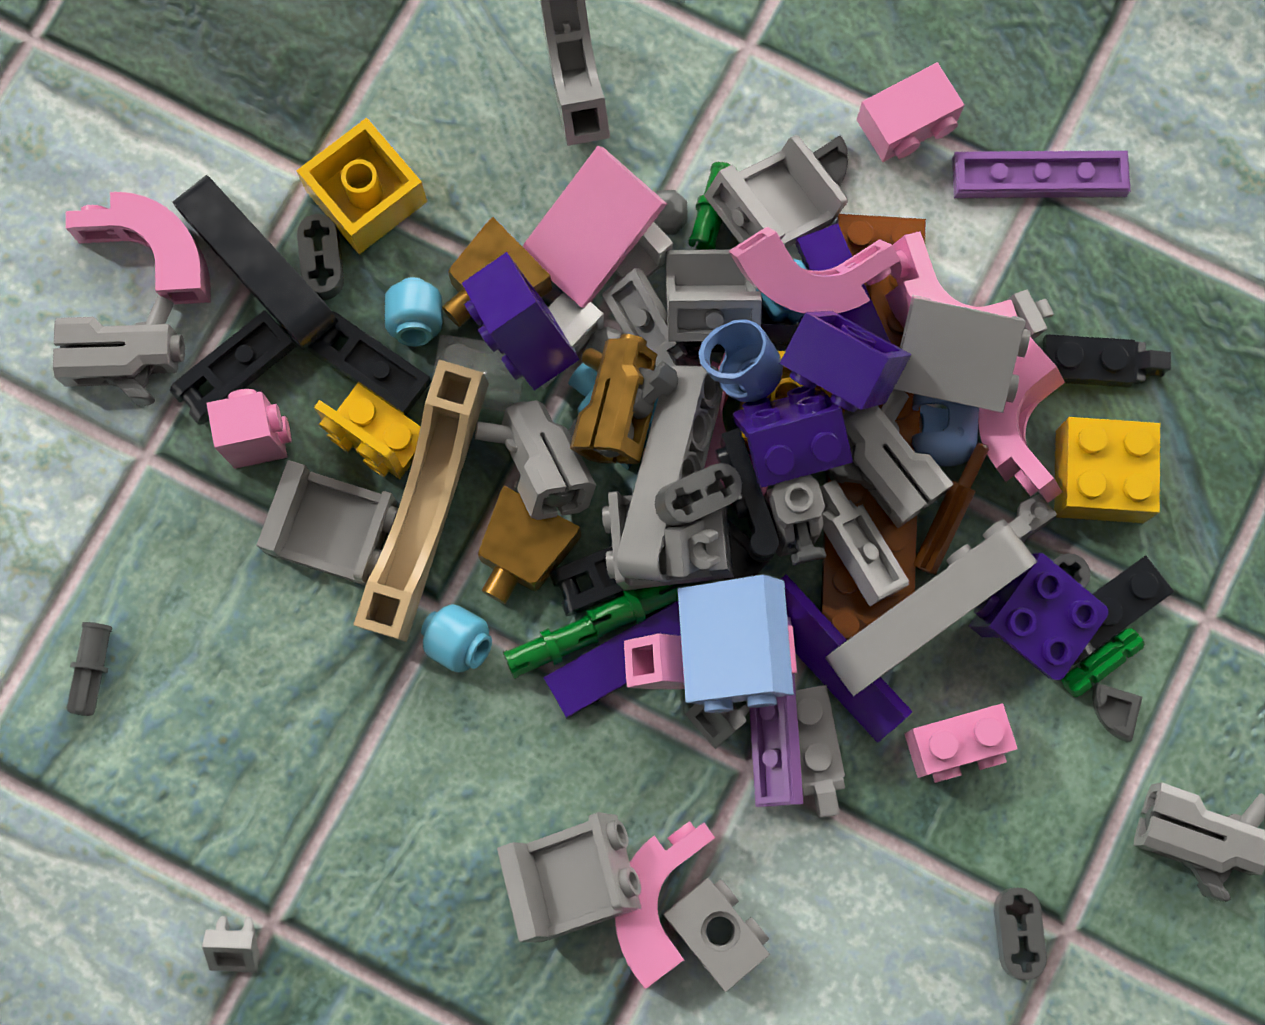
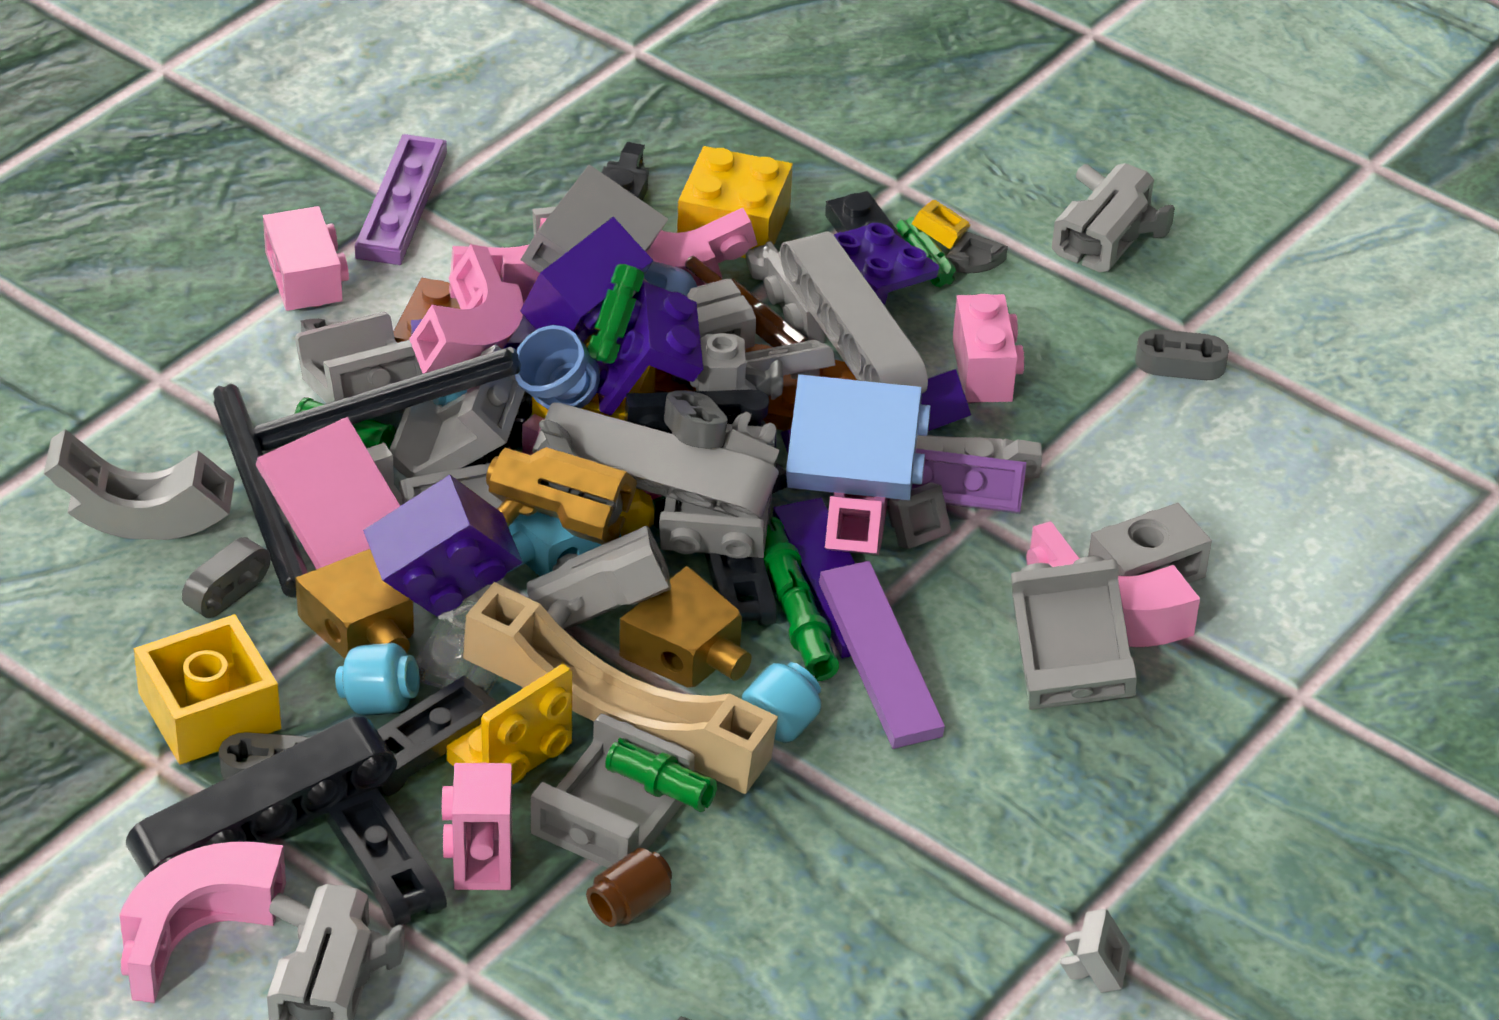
camera: 80 degrees left, 35 degrees down
none -> dark grey beam [182,537,271,618]
none -> black axle [213,383,308,598]
none -> black axle [254,347,521,451]
none -> reddish brown brick [586,848,672,927]
none -> green axle [587,264,644,364]
none -> green pin [605,738,717,812]
none -> medium lavender tile [819,561,945,749]
none -> yellow tile [912,200,971,249]

